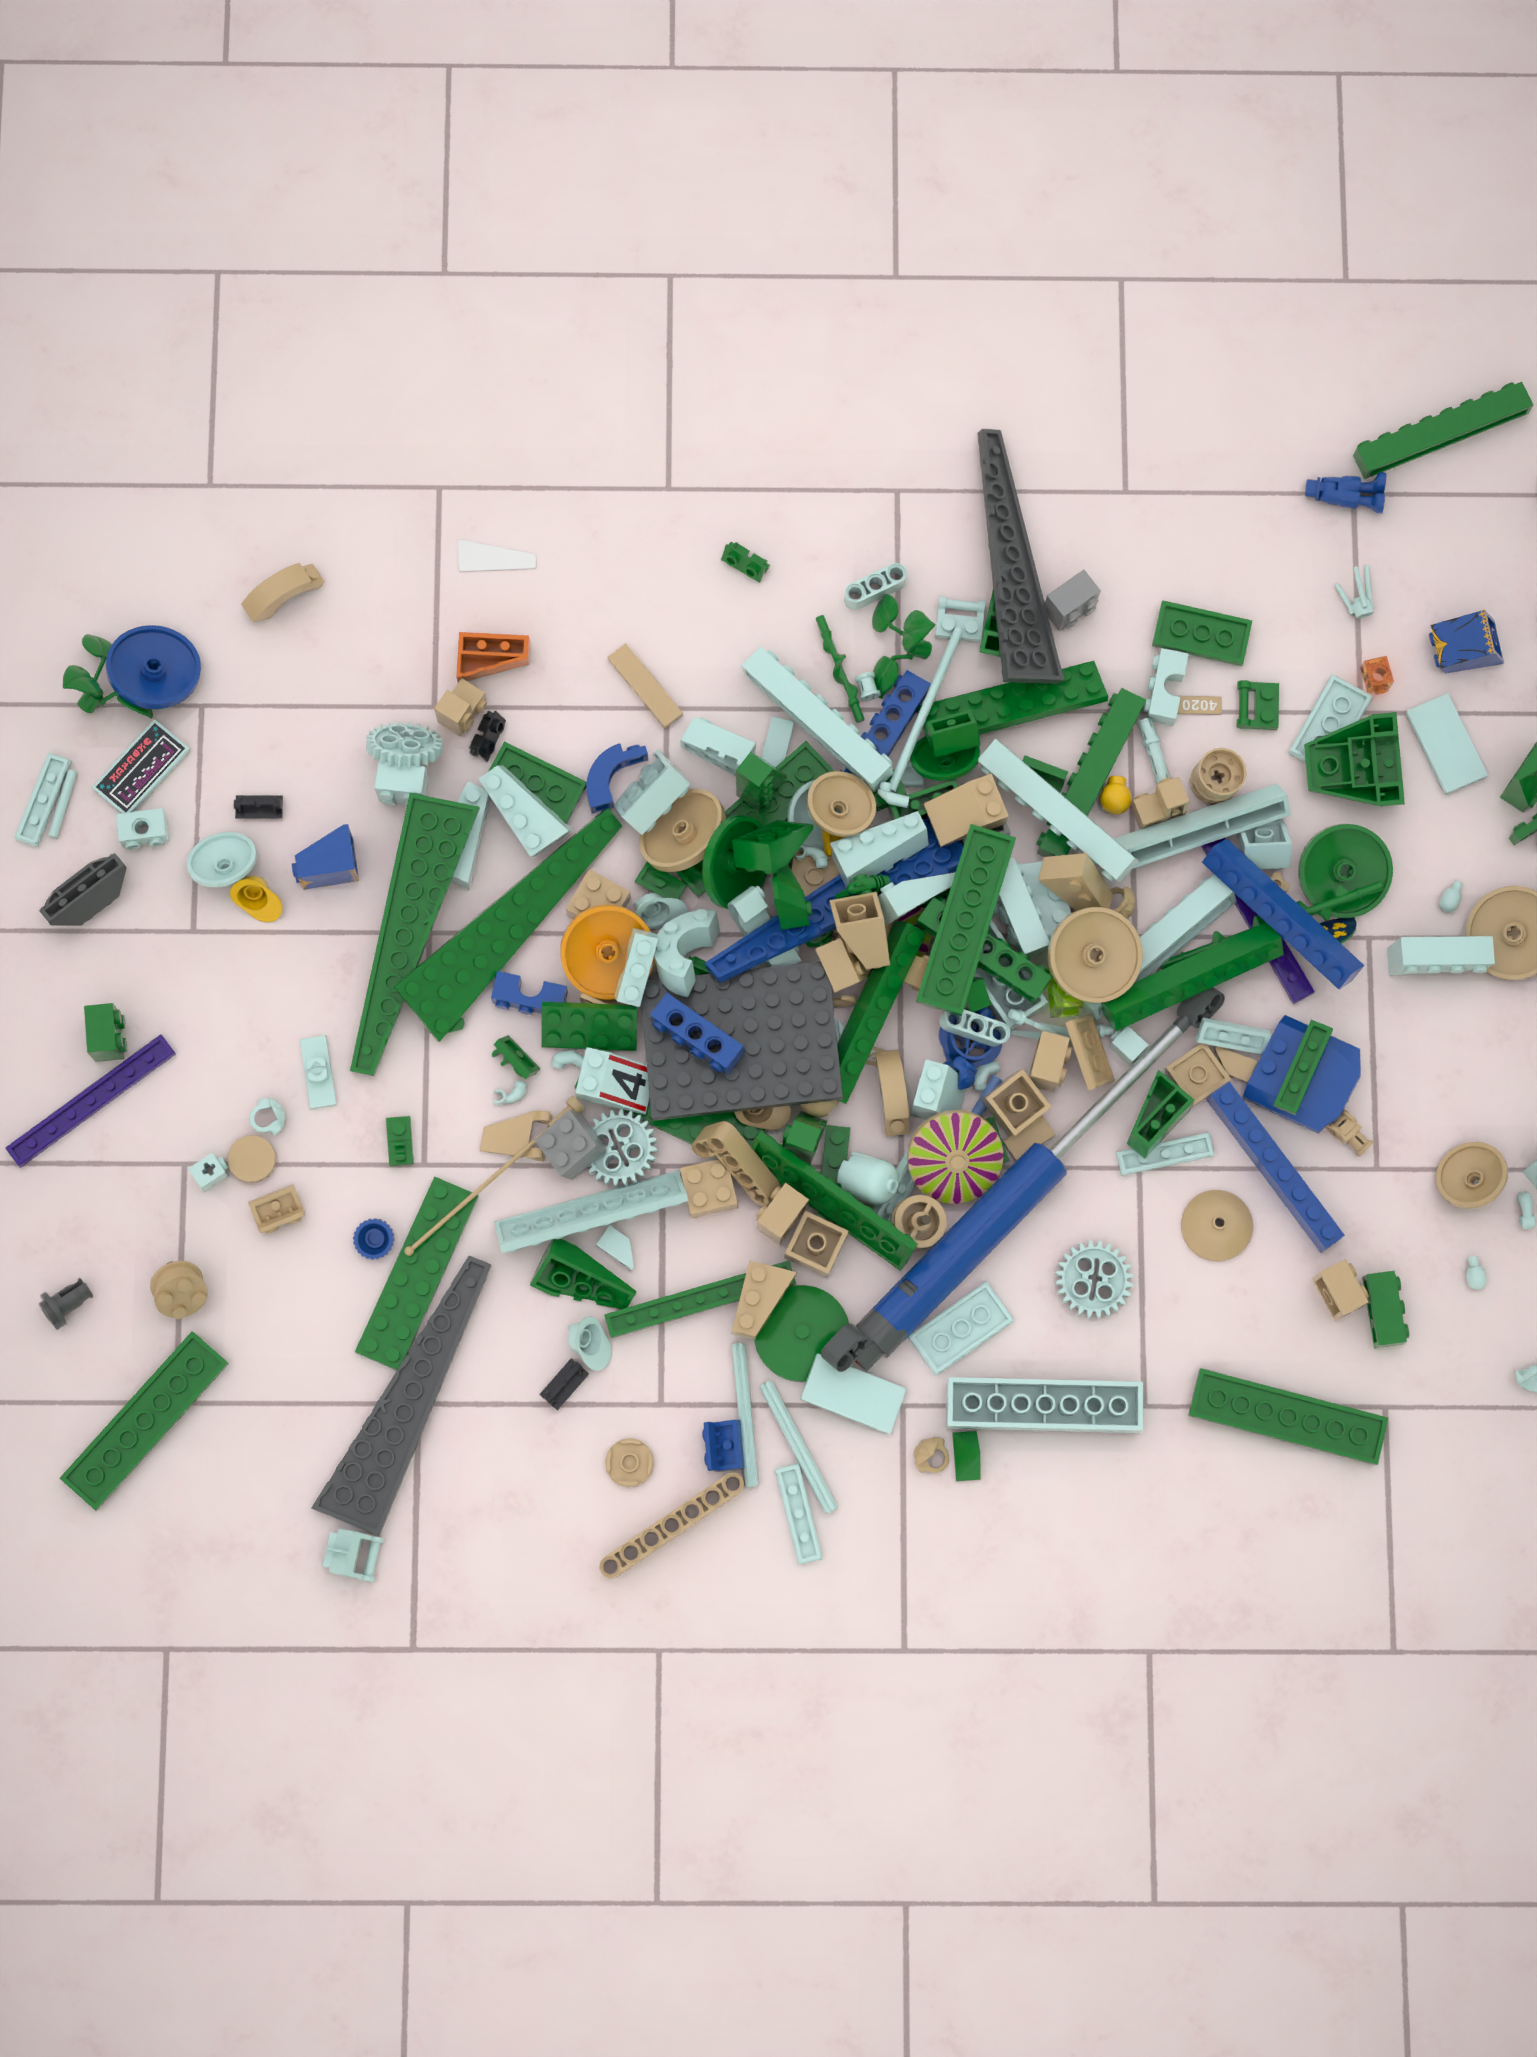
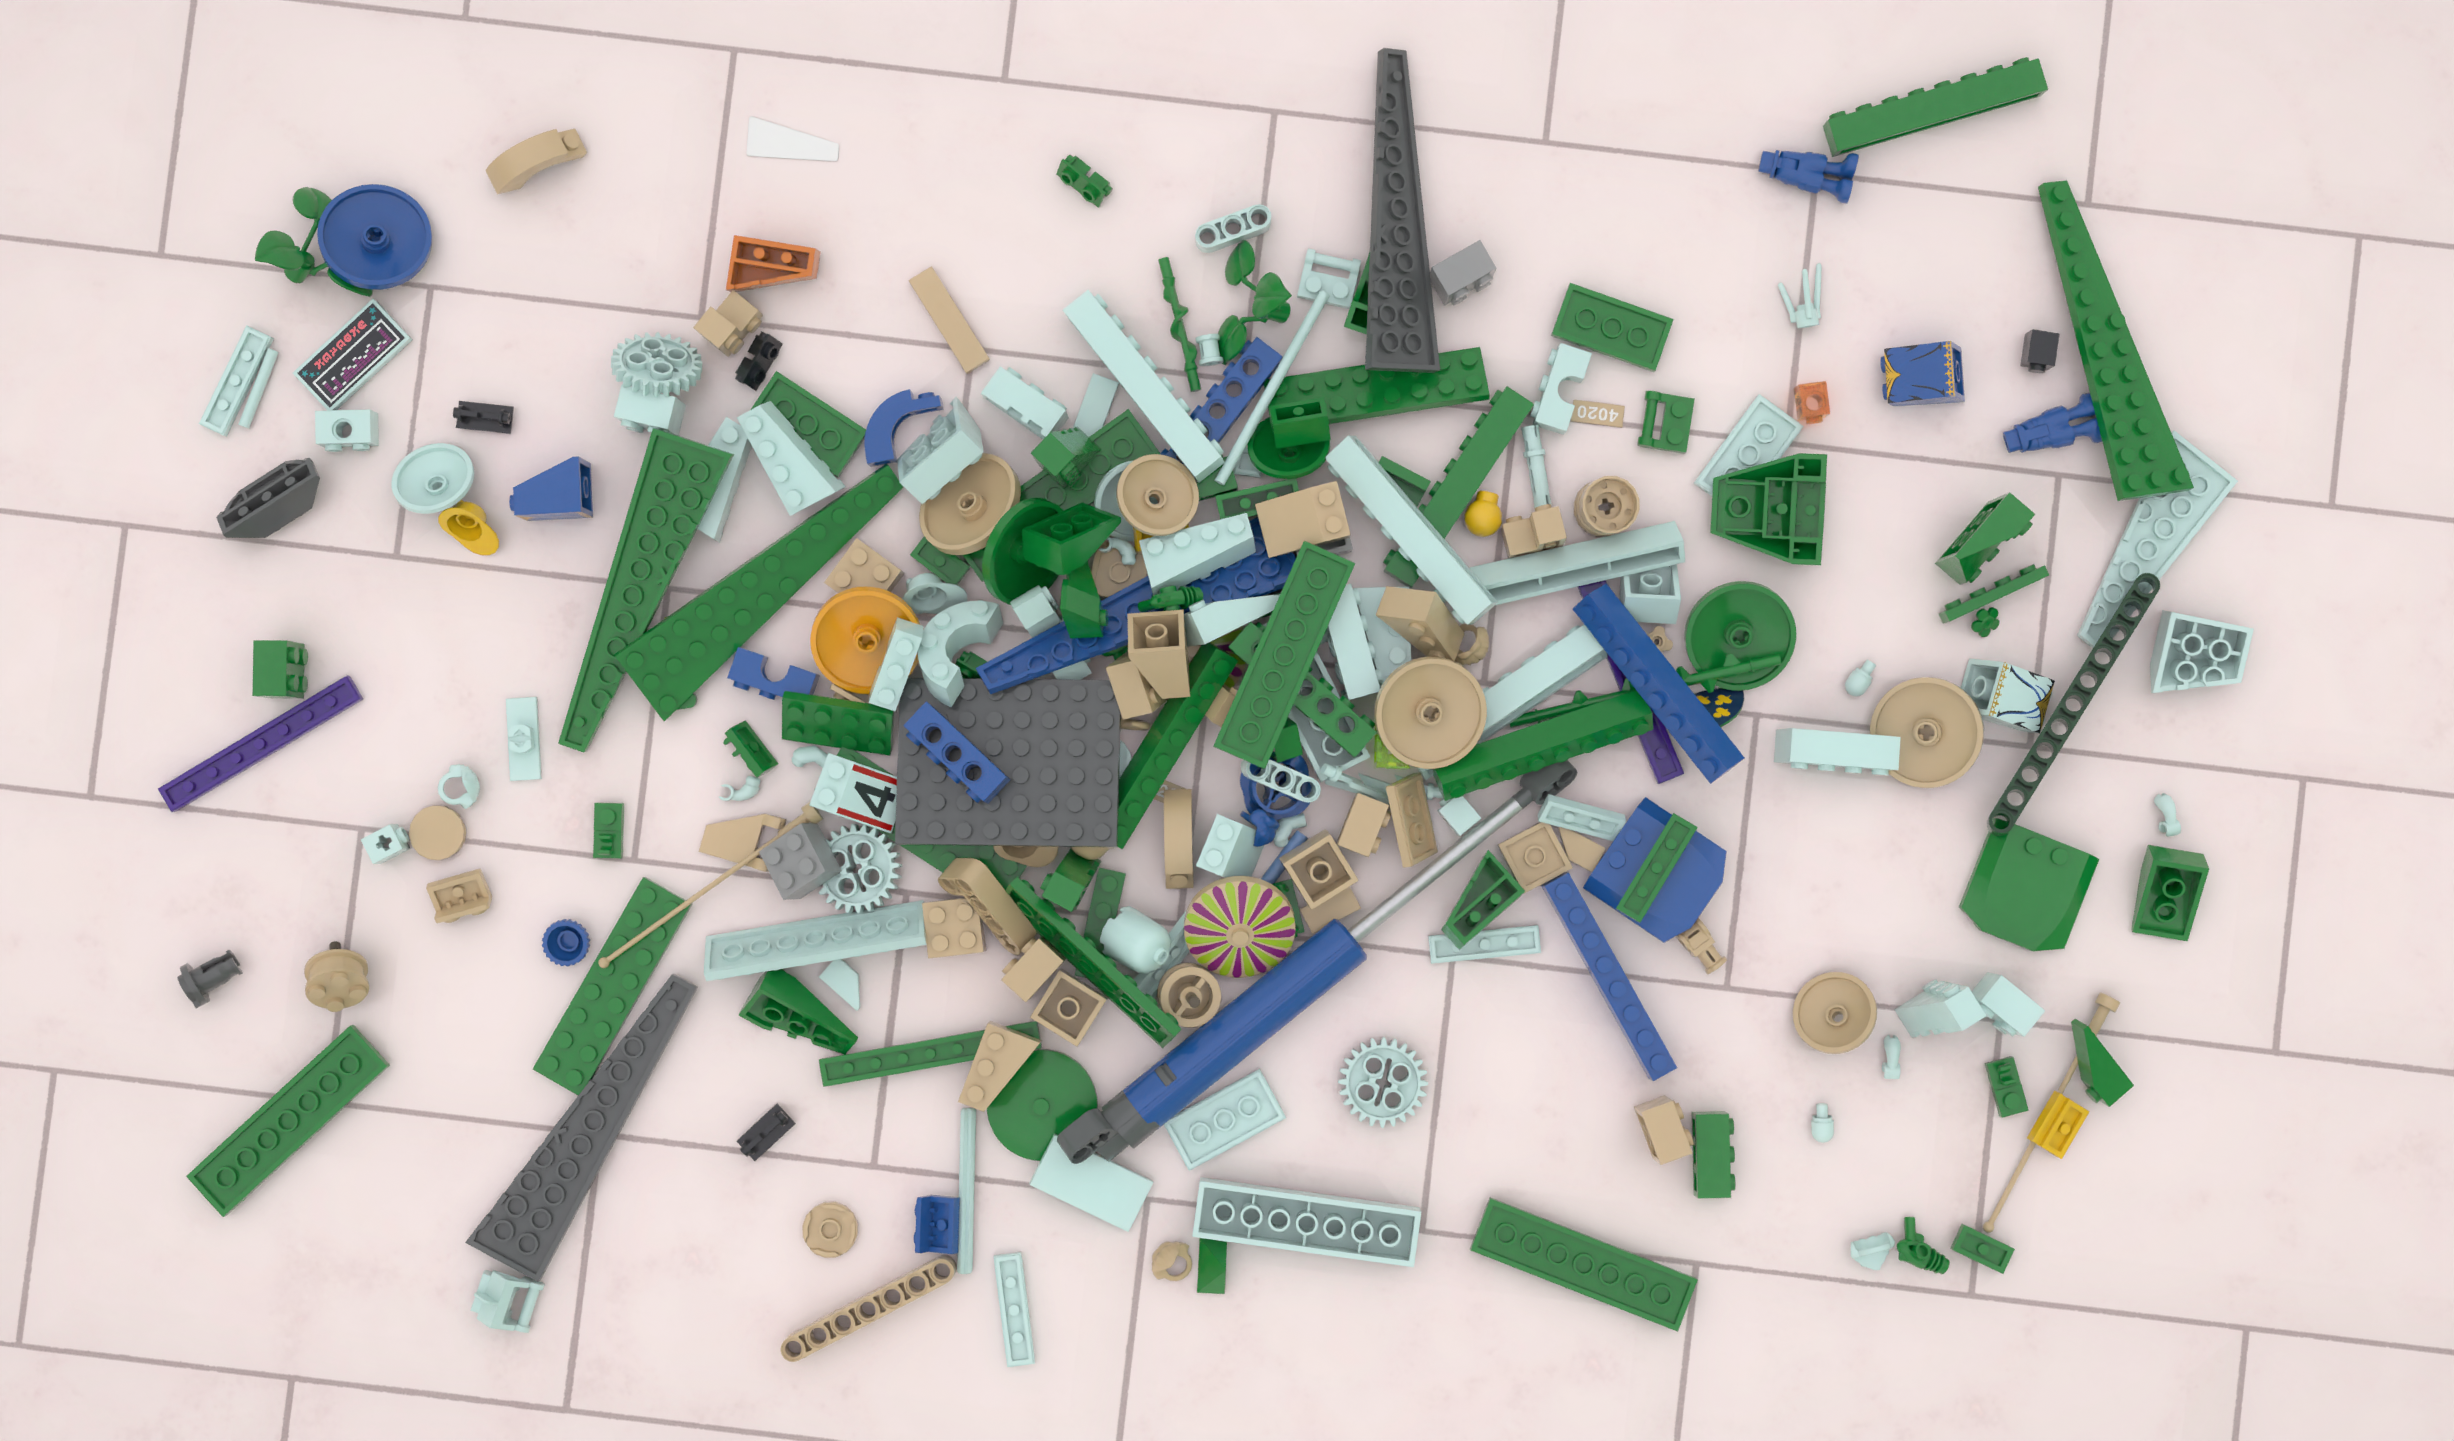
camera: 15 degrees right, 10 degrees up
light aqua piece [568,1316,612,1371] -> none
light aqua axle [760,1381,837,1514] -> none
light aqua arm [878,781,909,808] -> none
tan dish [1181,1190,1253,1261] -> none
light aqua tile [1405,693,1488,795] -> none

